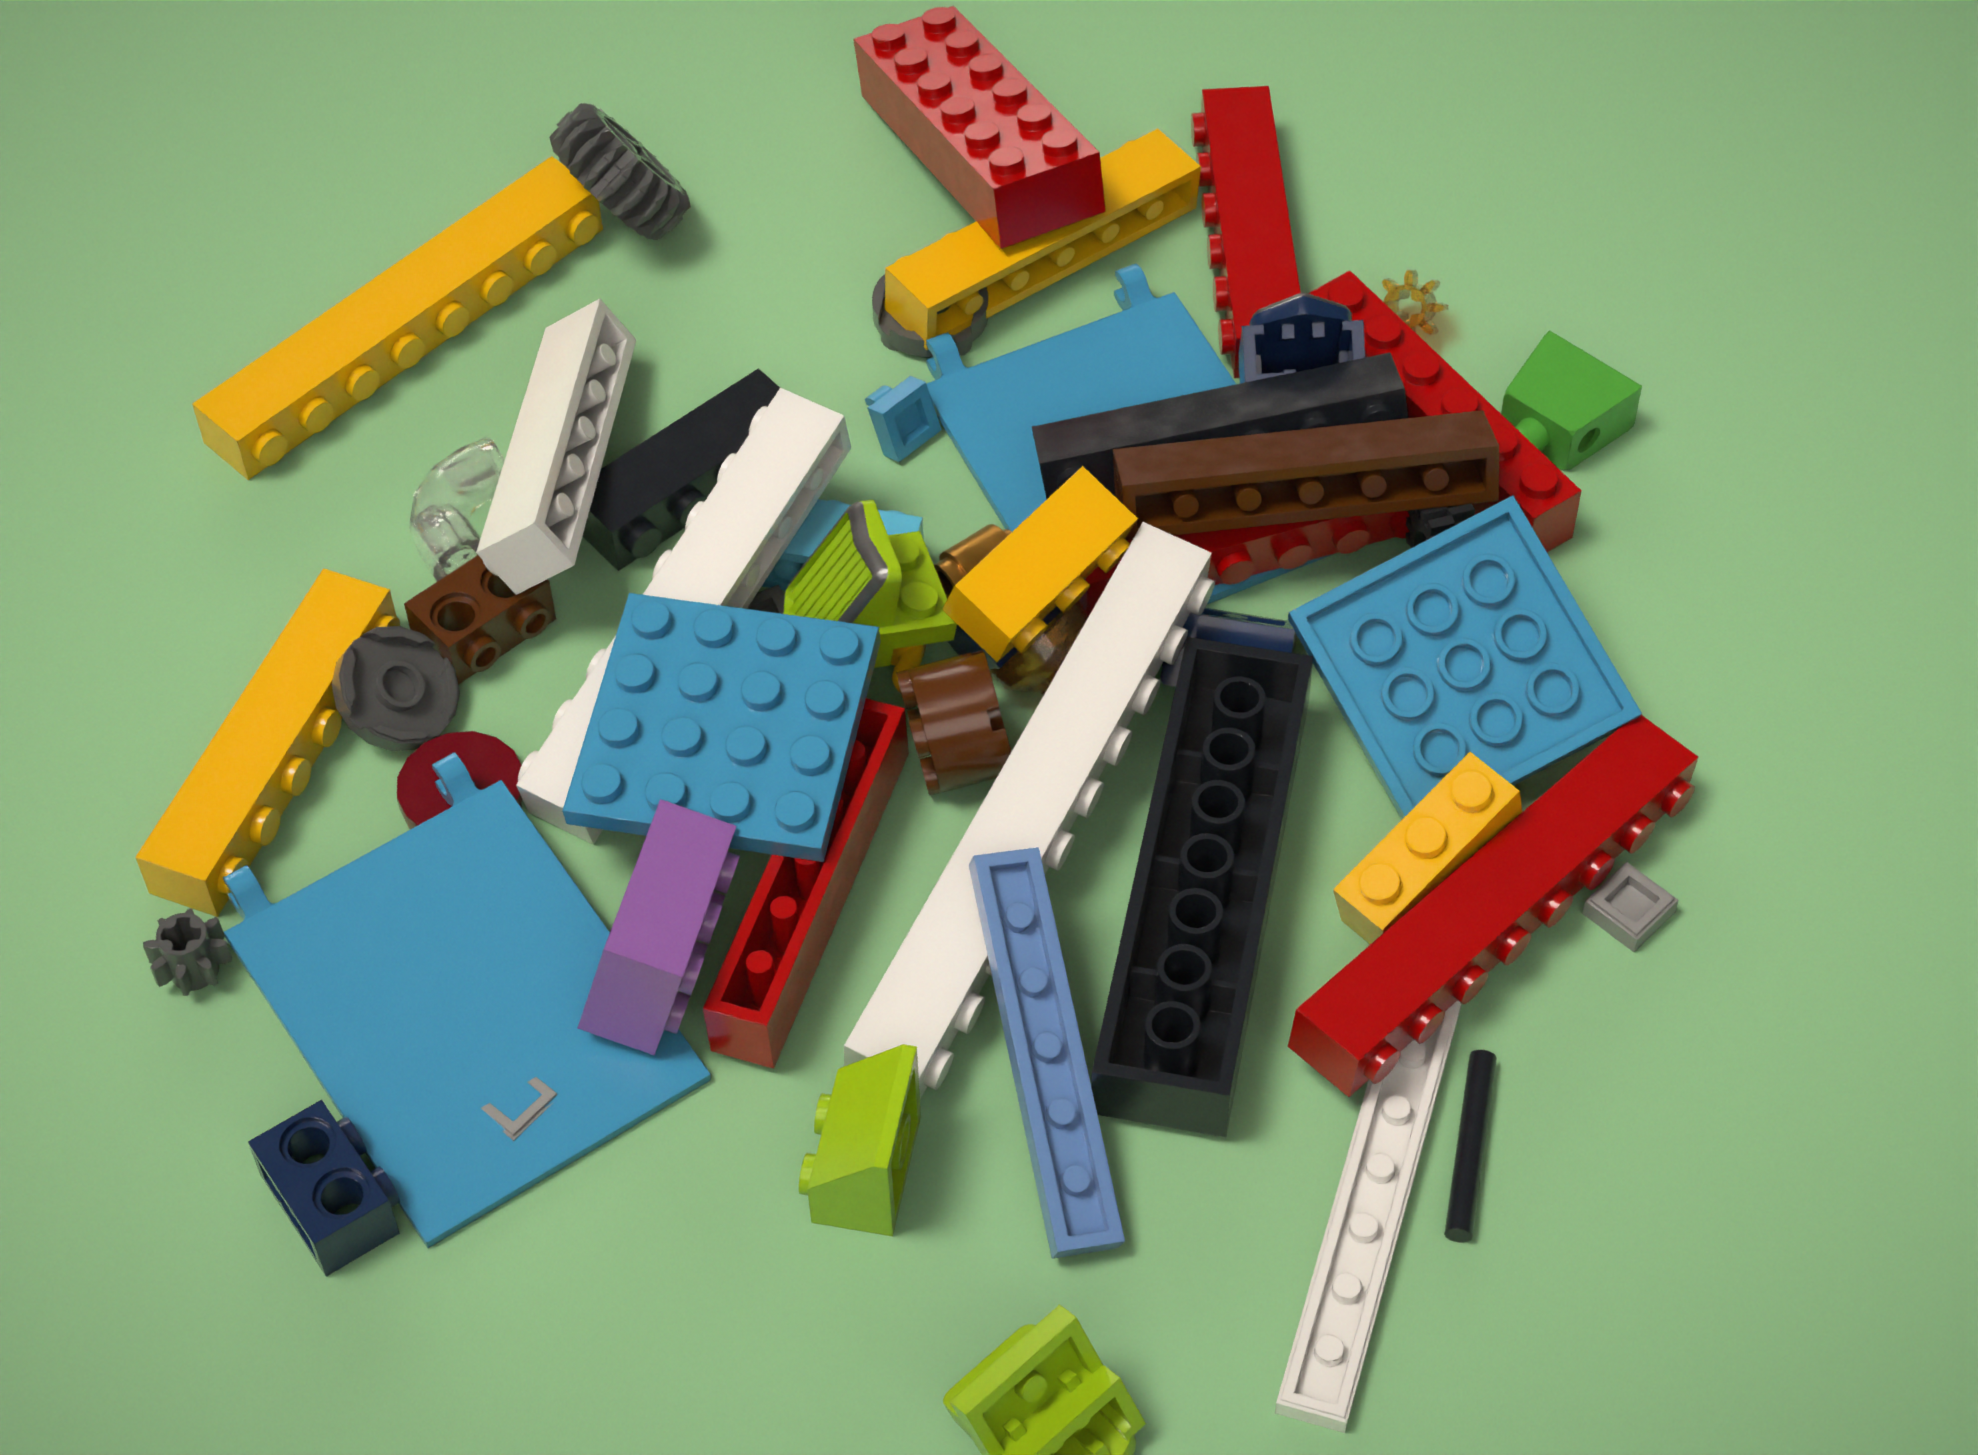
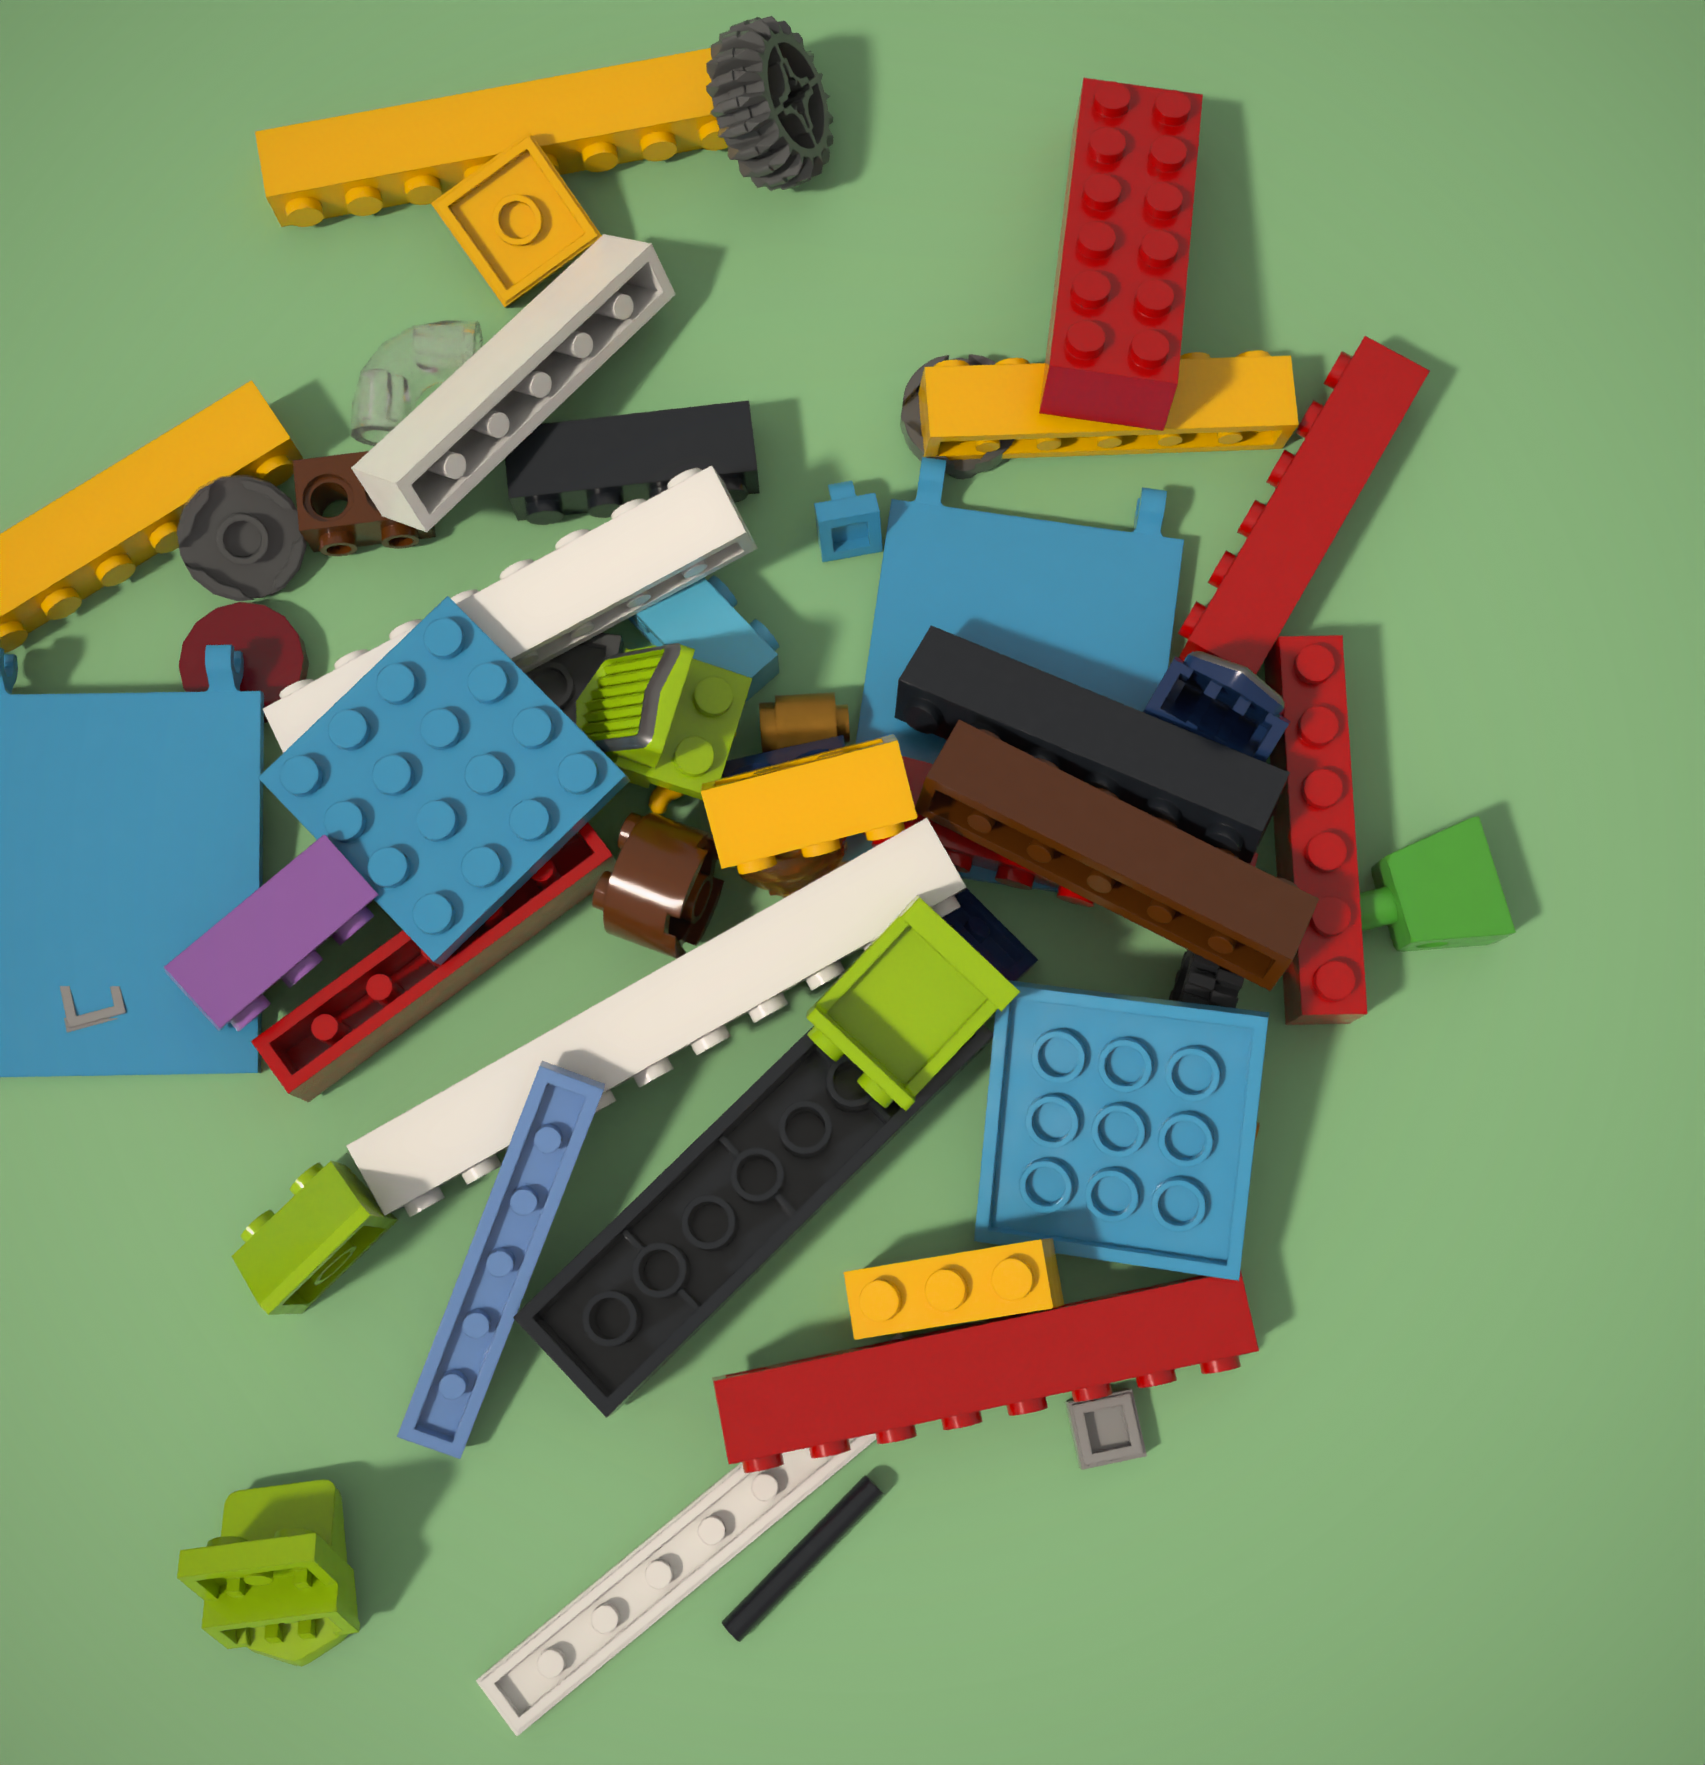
camera: 30 degrees right, 25 degrees up
clear orange gear [1382,270,1449,335] -> none
none -> yellow tile [431,131,602,308]
none -> lime panel [806,895,1020,1111]

